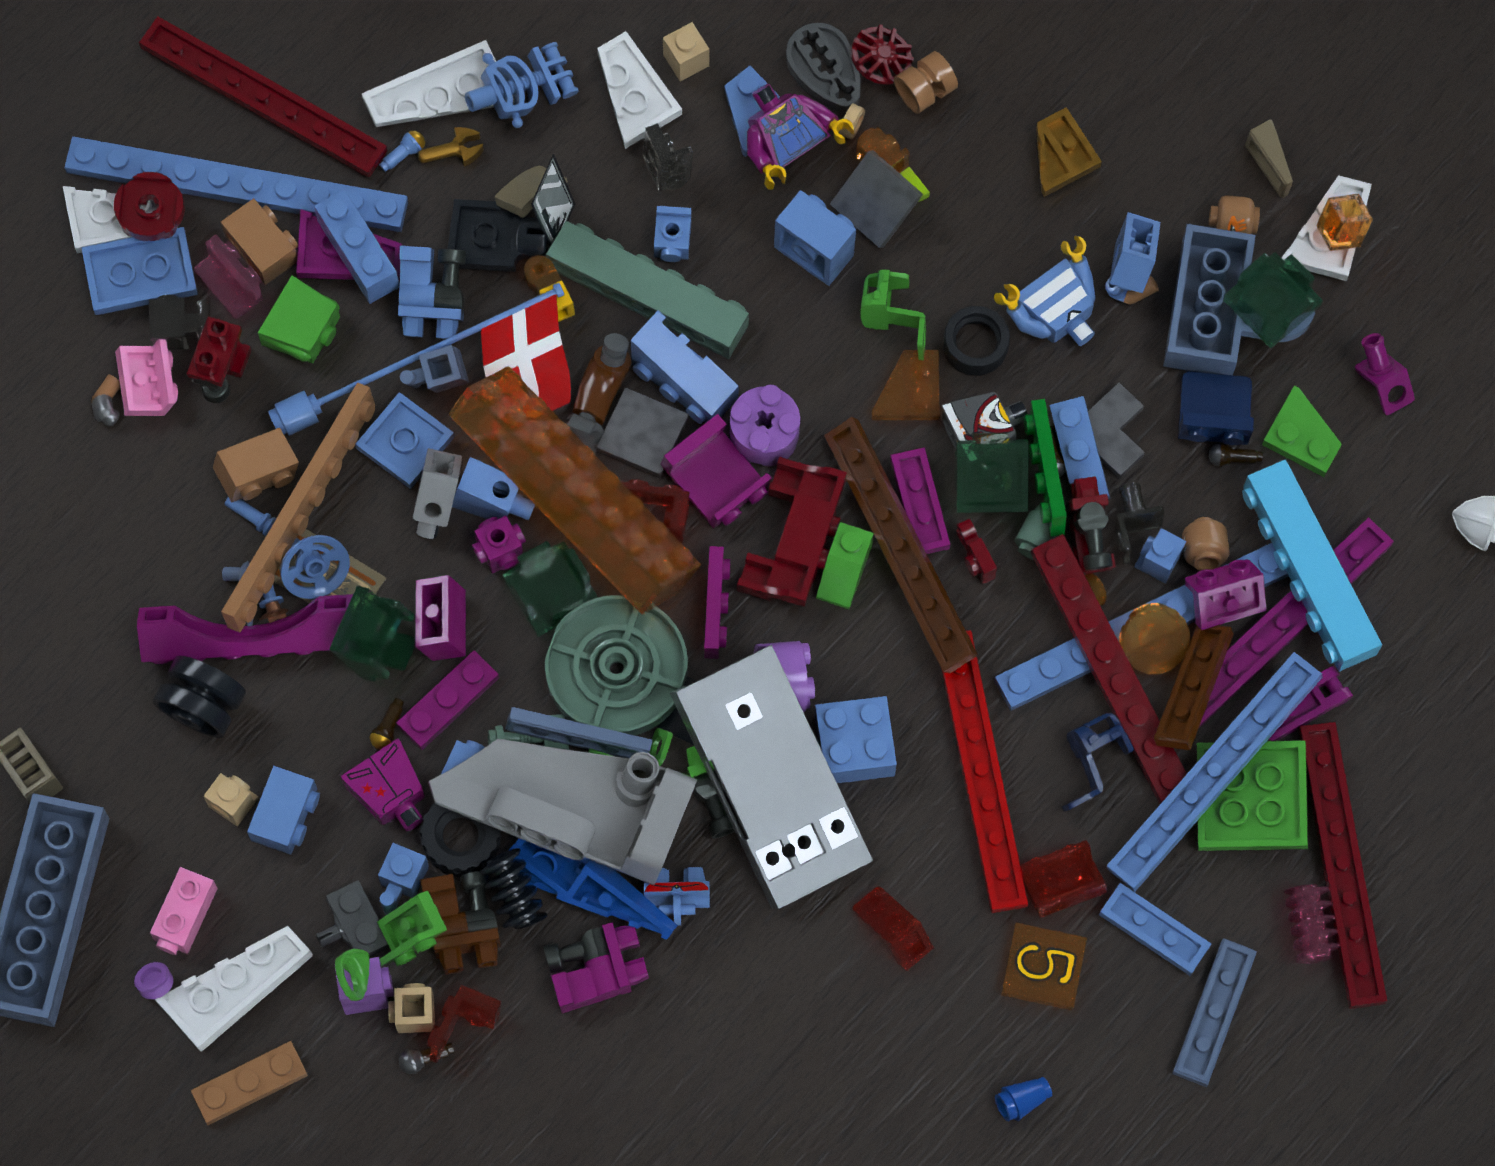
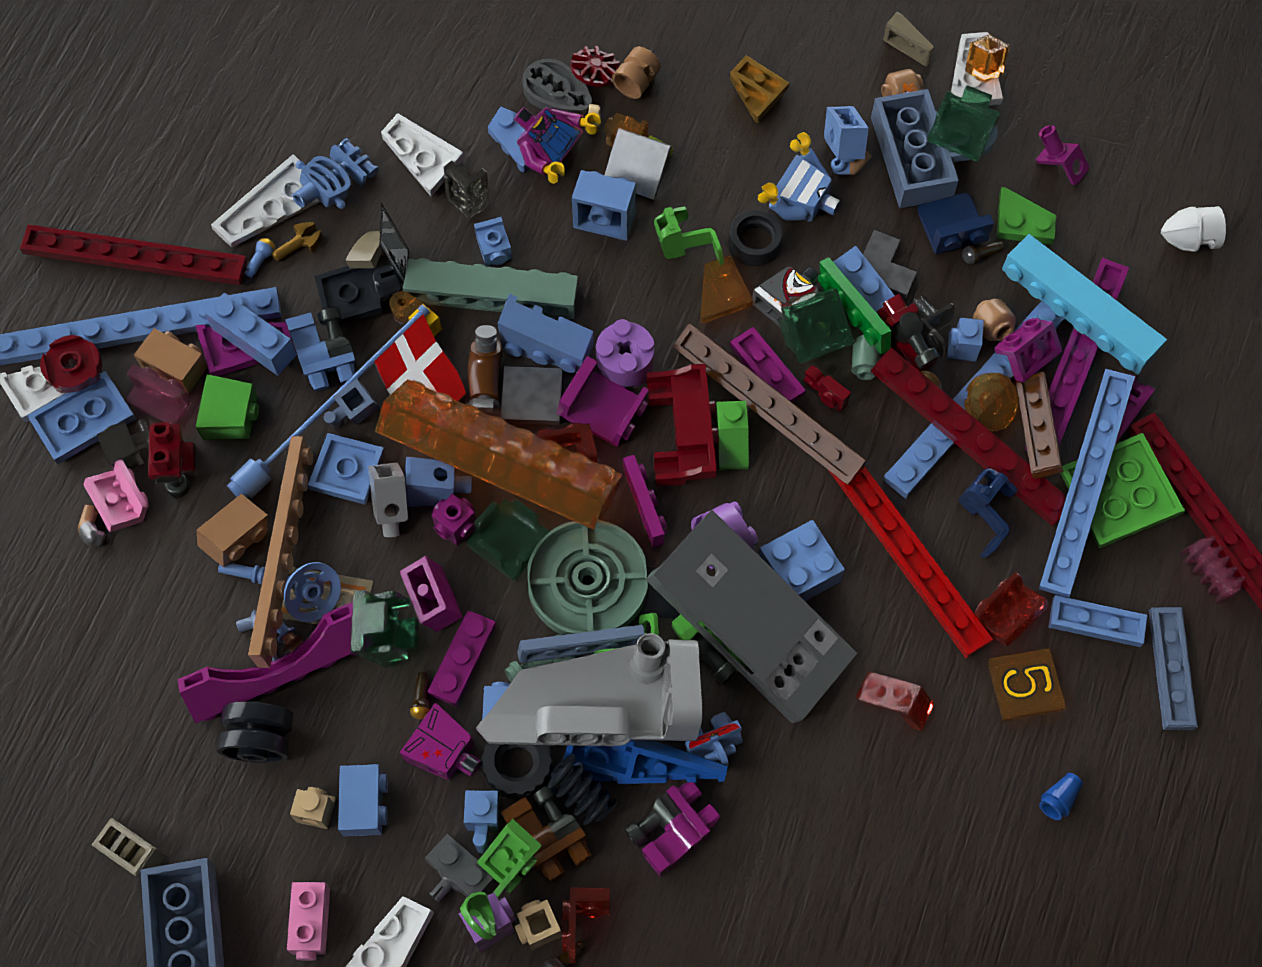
camera: 20 degrees left, 5 degrees down
tan brick [663,22,709,82] -> none

